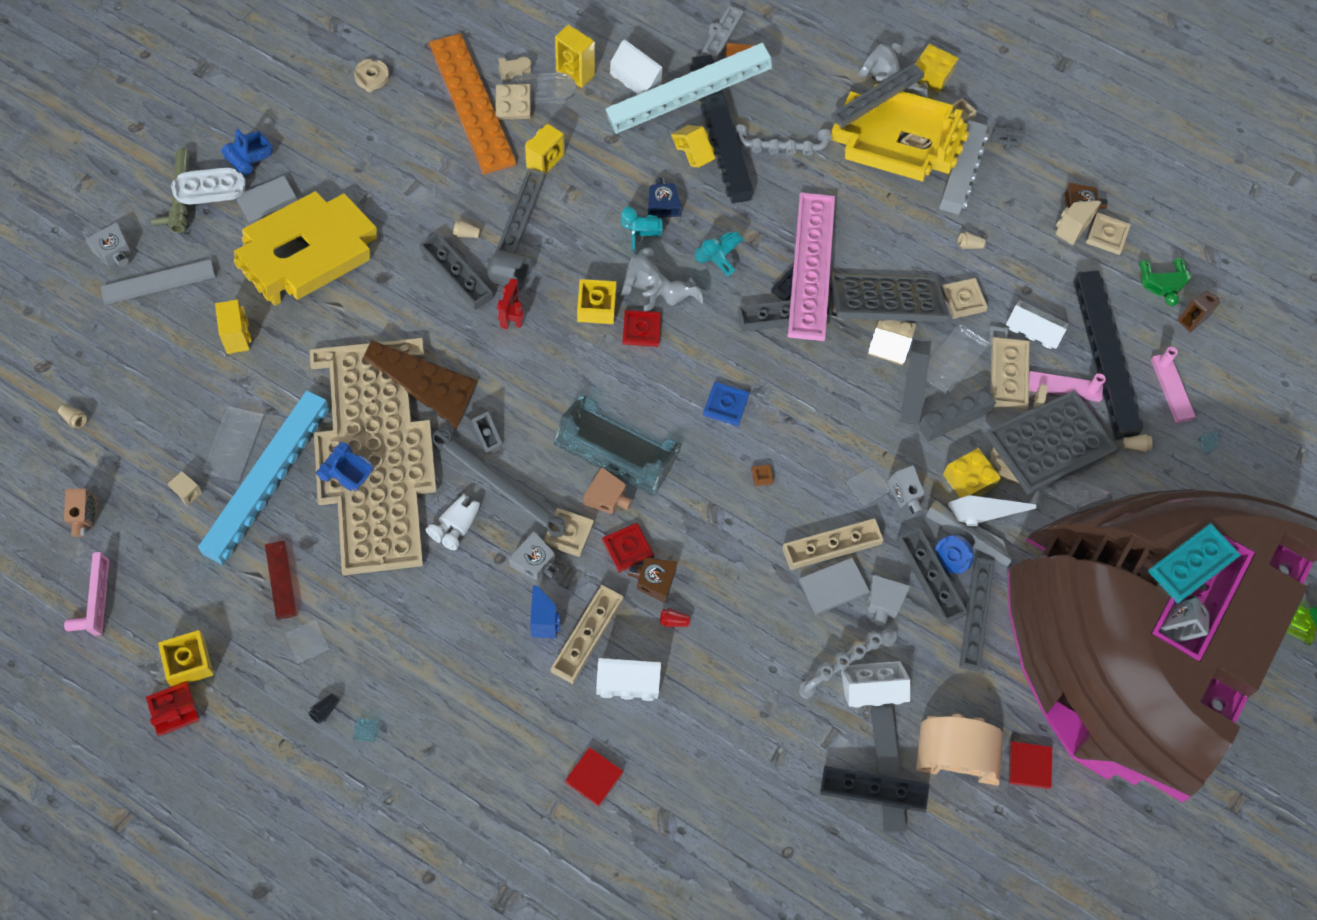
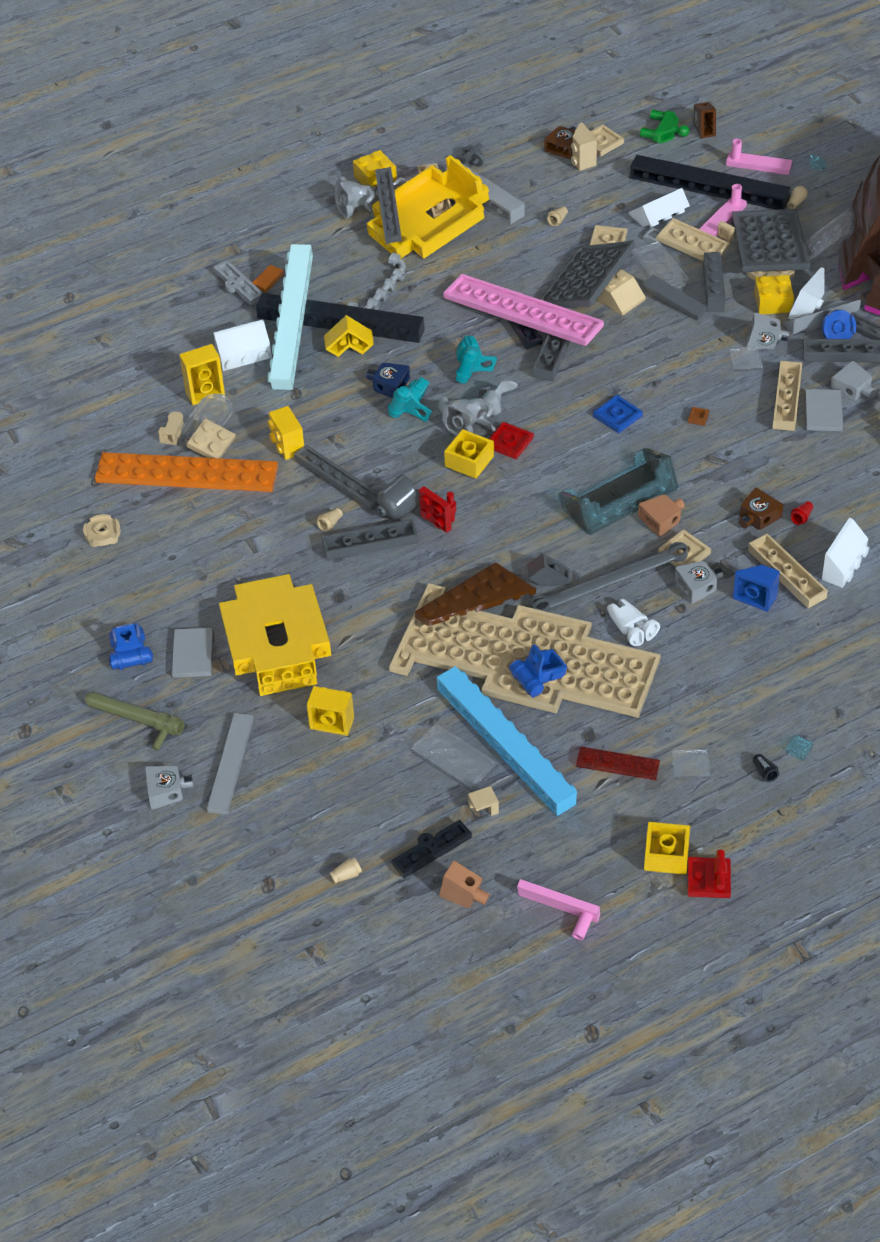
camera: 55 degrees left, 15 degrees down
white tile [171,168,246,204] -> none
red tile [602,523,654,573] -> none
none -> black hinge [392,820,472,878]

